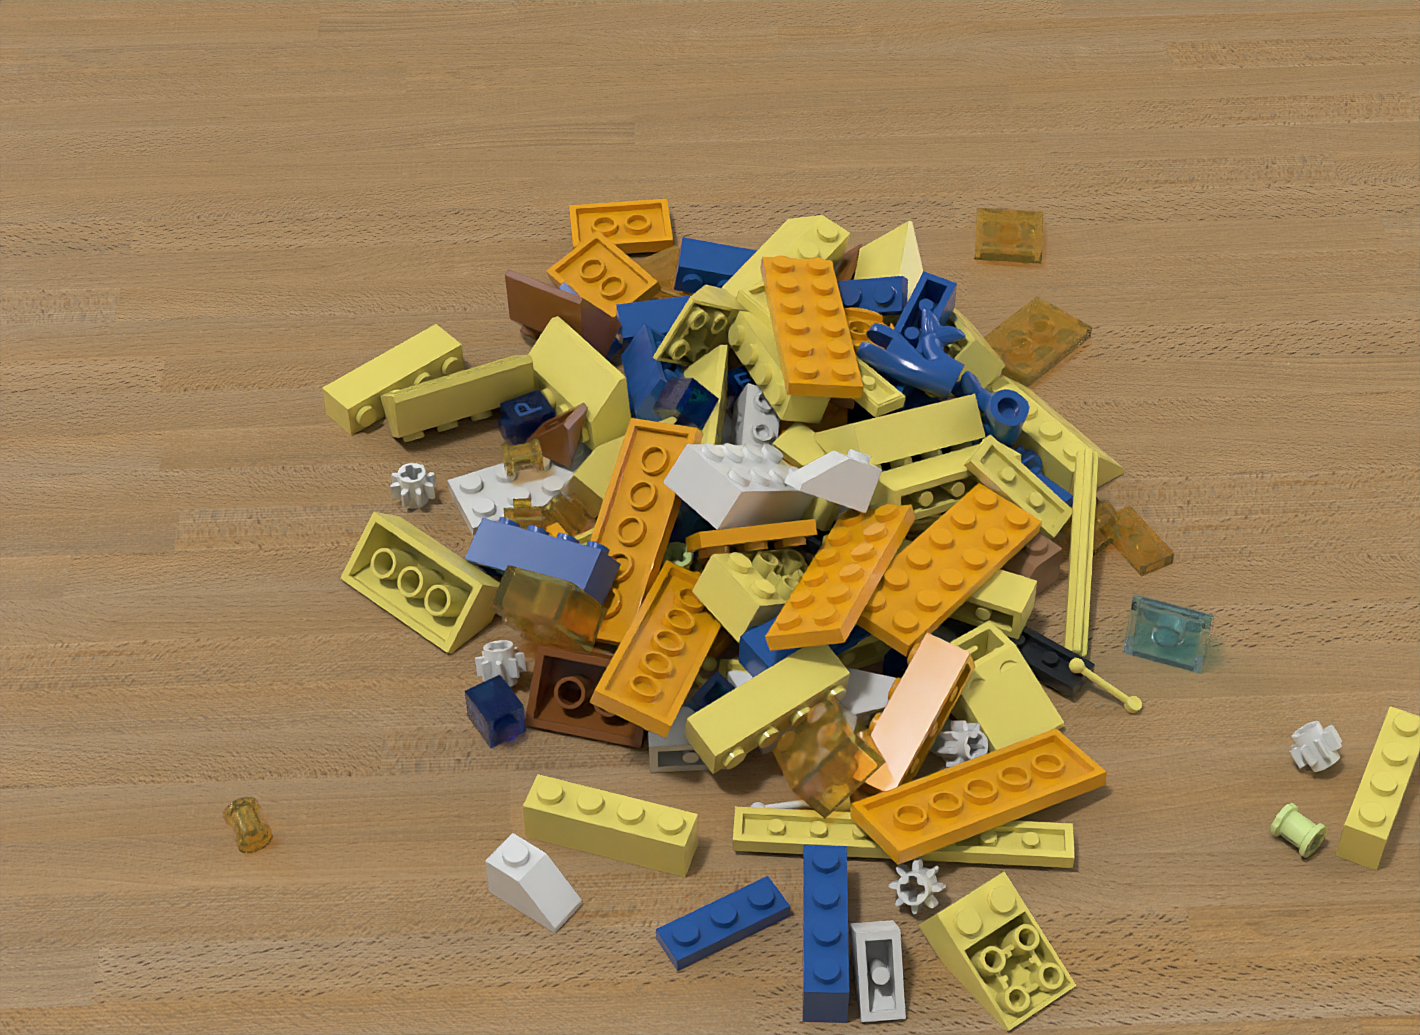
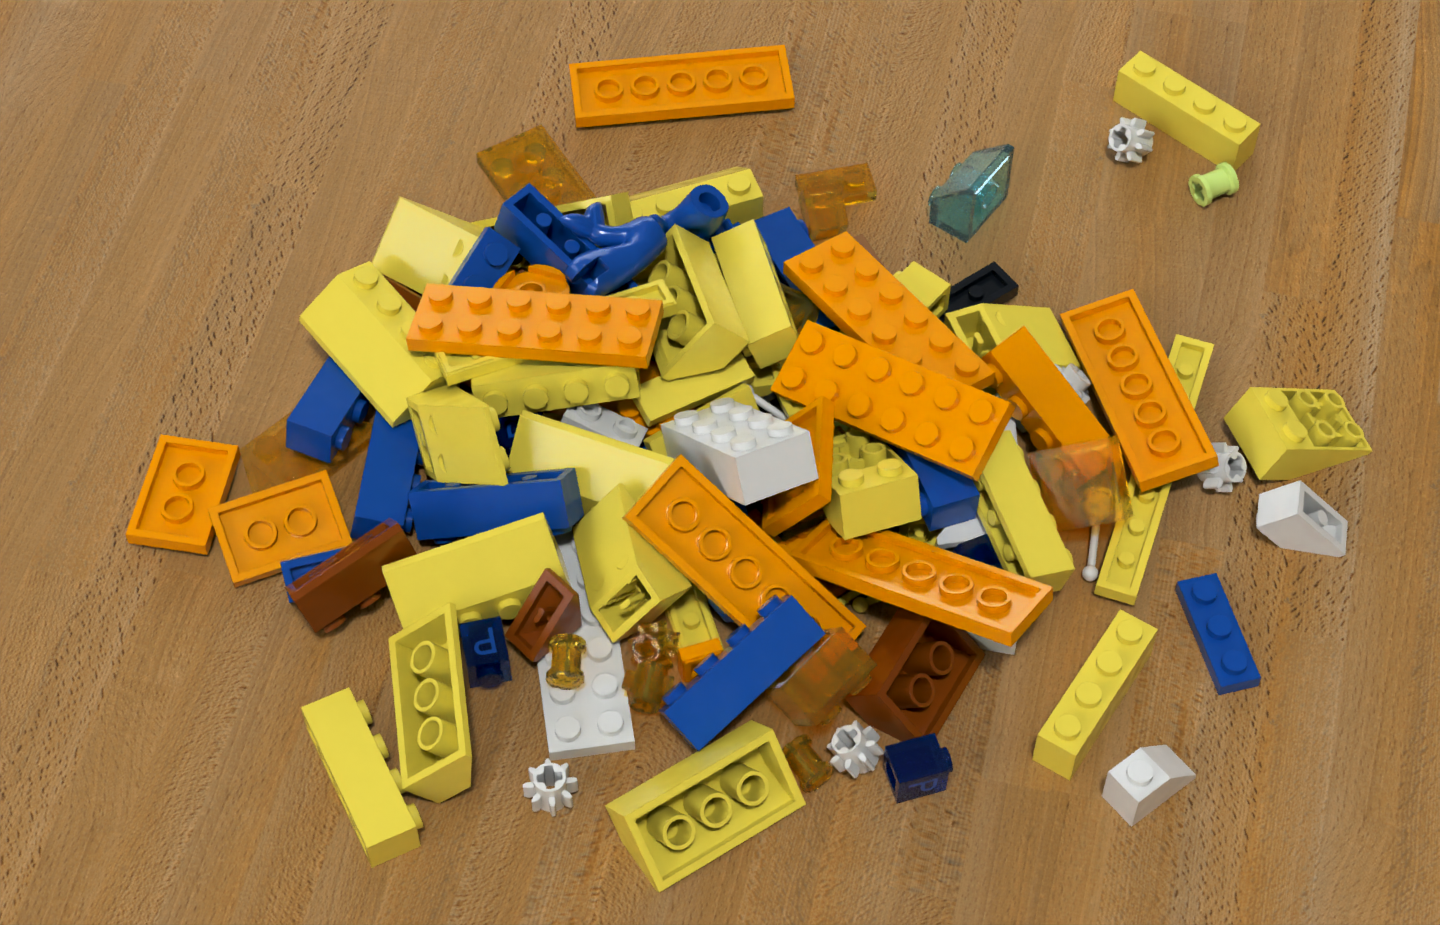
camera: 75 degrees left, 10 degrees up
brick [652,378,719,430] -> none
white slope [784,449,882,513] -> none
blue brick [802,845,849,1023] -> none
light yellow plate [964,434,1072,540] -> none
clear yellow plate [974,208,1043,264] -> none
light yellow axle [1064,448,1099,658] -> none
light yellow hinge [1069,658,1142,713] -> none
none -> light orange plate [569,45,795,128]
none -> clear yellow bush [782,734,835,793]

